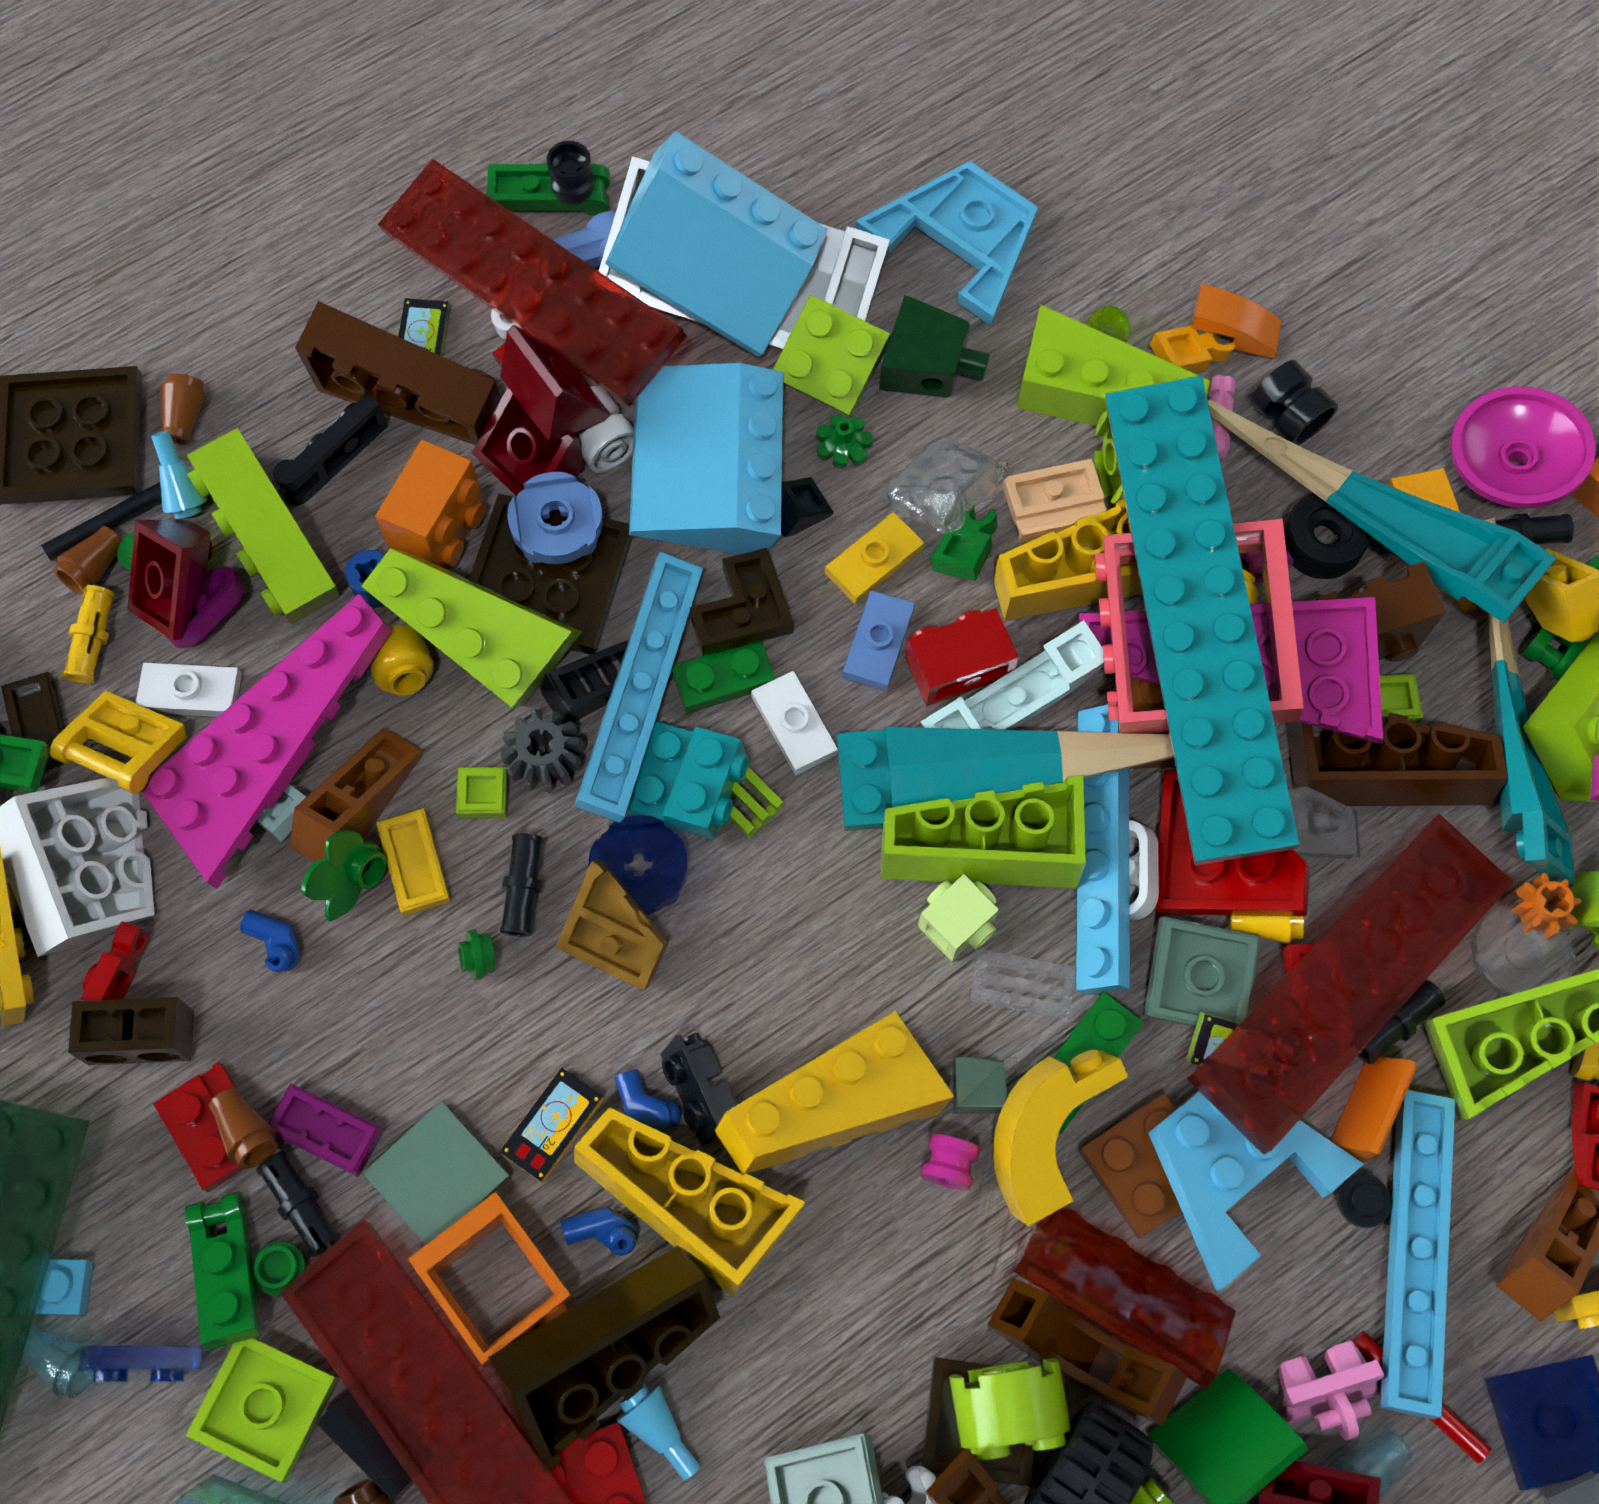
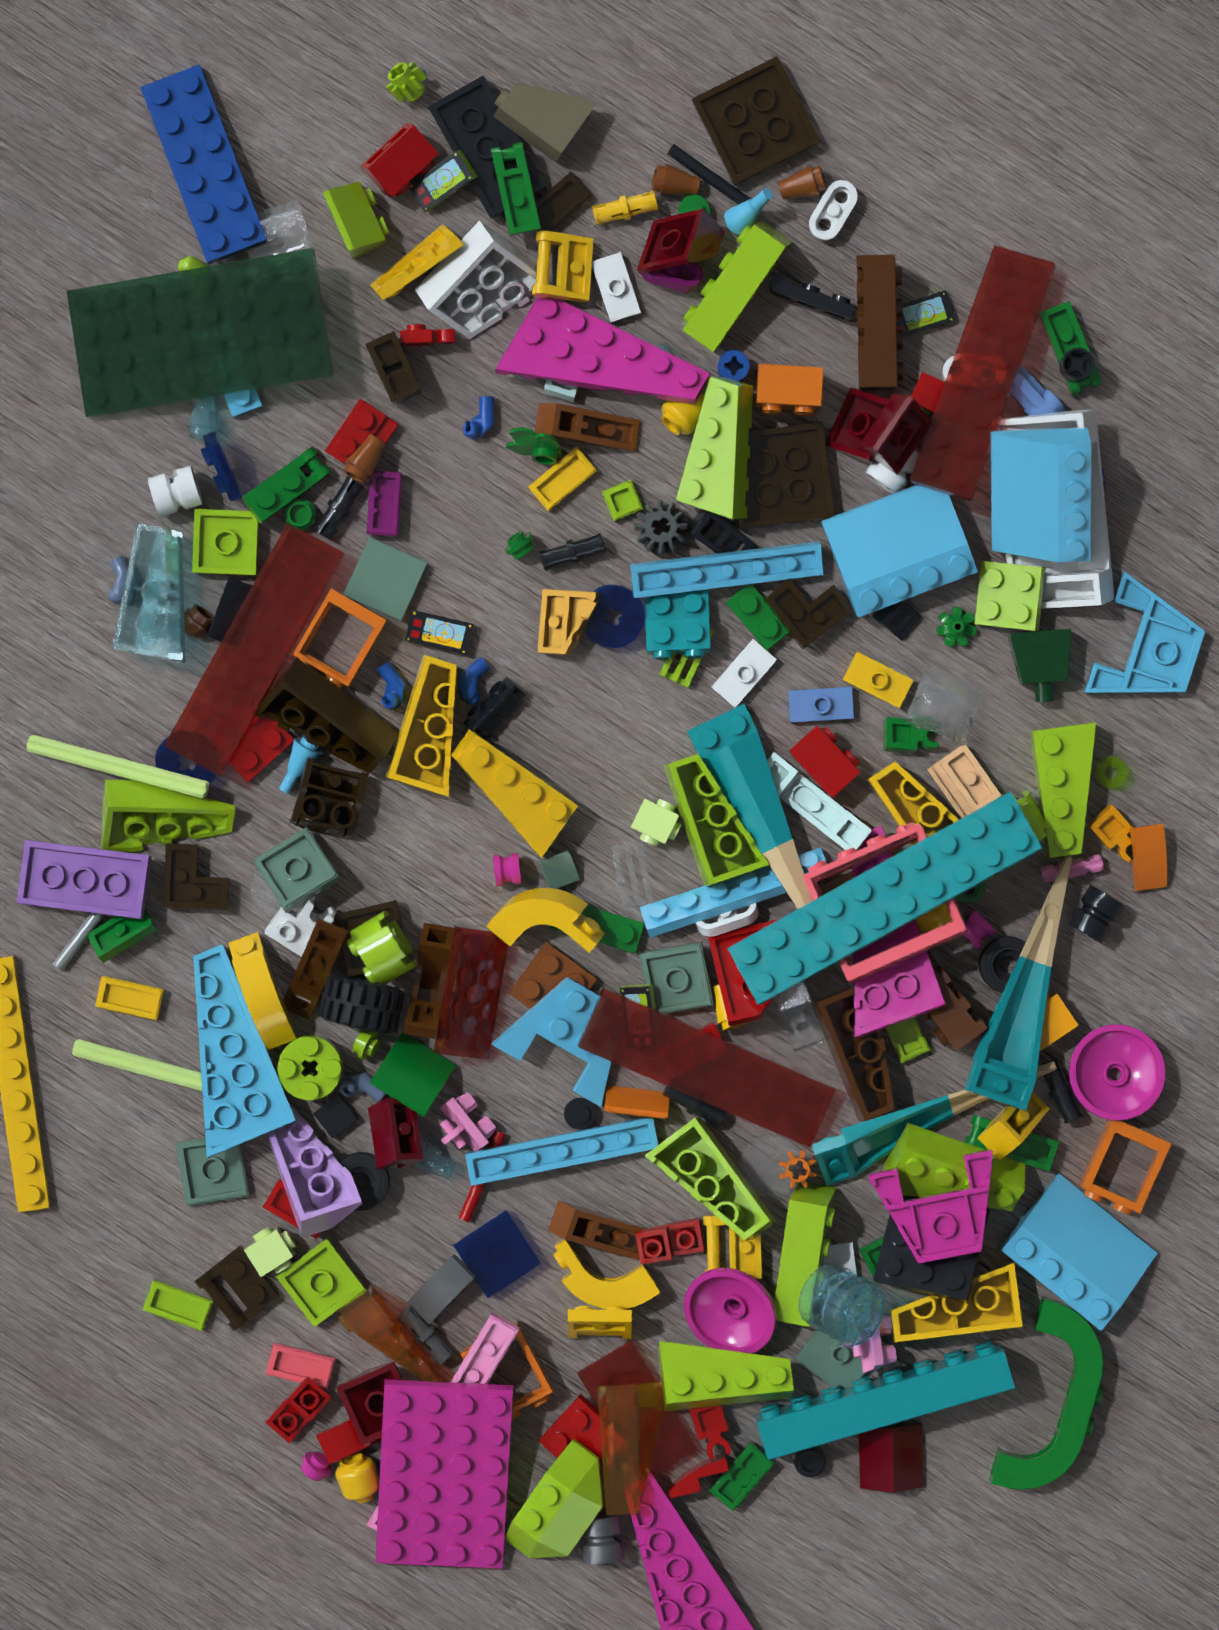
camera: 70 degrees right, 20 degrees up
medium blue plate [507,472,603,564] -> none
none -> white wheel [148,465,203,518]
none -> dark brown slope [289,758,369,838]
none -> white plate [809,180,858,241]

